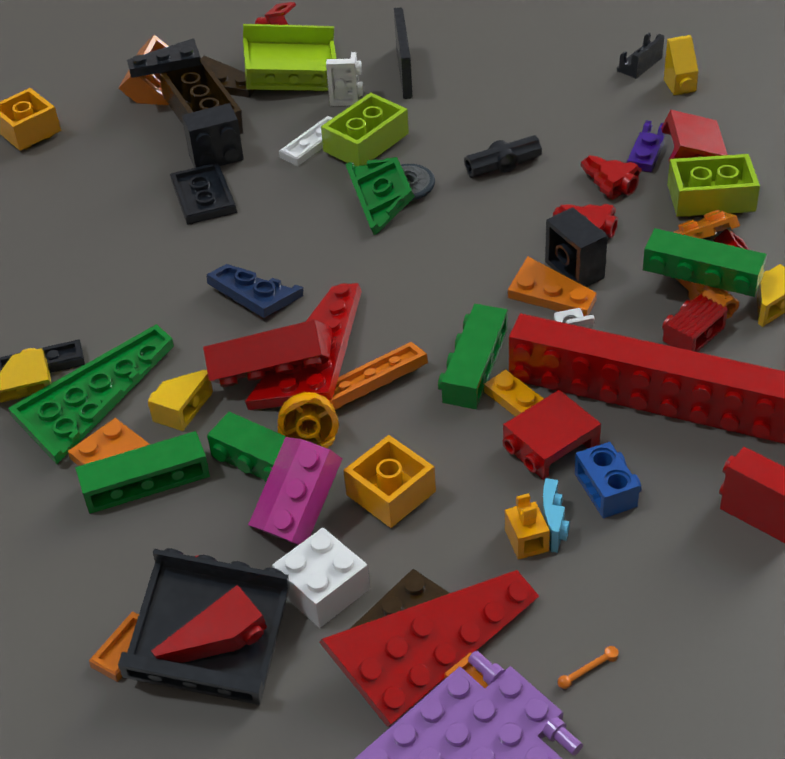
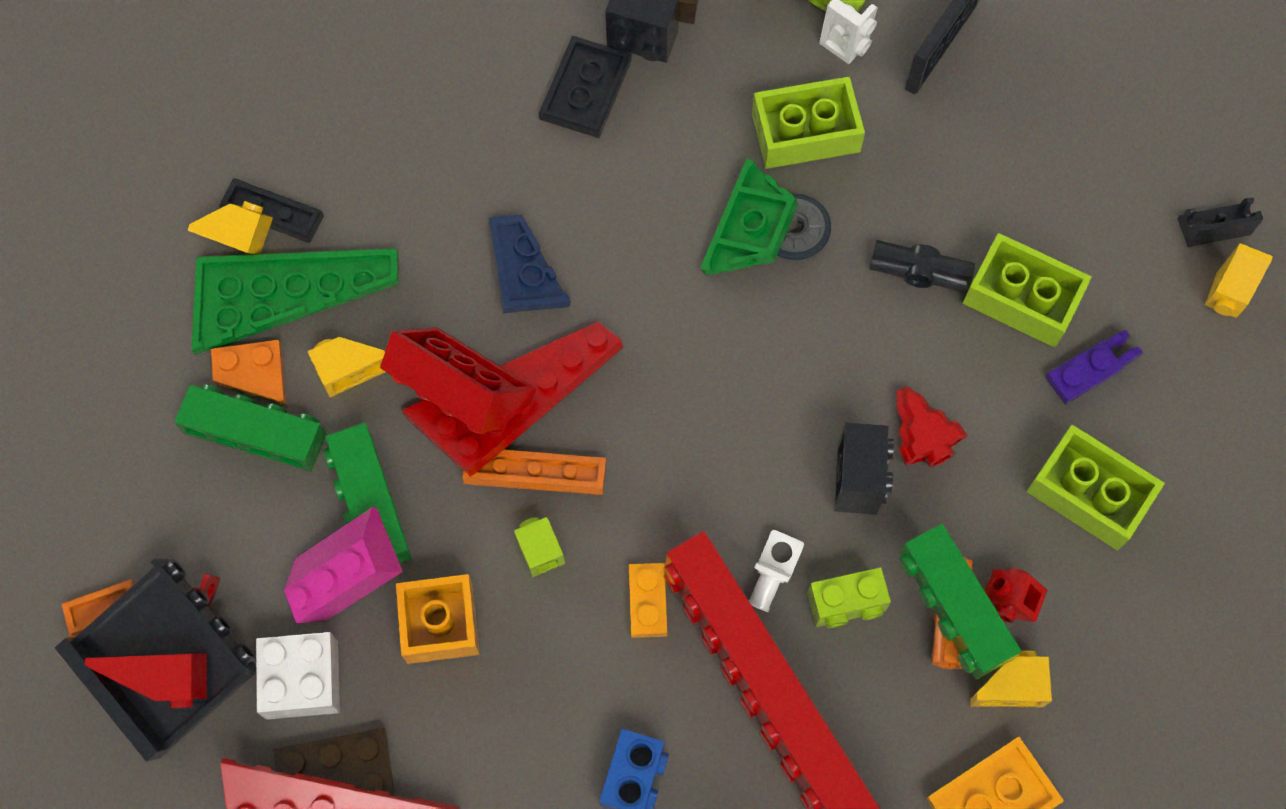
camera: 35 degrees right, 25 degrees up
light orange cylinder [277,392,339,448] -> none
white tile [279,116,332,166] -> none
green brick [438,303,508,410] -> none
red panel [502,390,601,480] -> none
light orange brick [505,493,550,560] -> none
orange wing [508,256,597,316] -> none
medium azure slope [542,478,570,553] -> none
red rock [580,155,642,200] -> none
red panel [661,109,728,163] -> none
red brick [662,293,728,352] -> none
orange wing [674,209,740,239] -> none
none -> lime brick [514,517,565,578]
none -> lime brick [807,567,891,628]
none -> lime brick [963,233,1092,348]

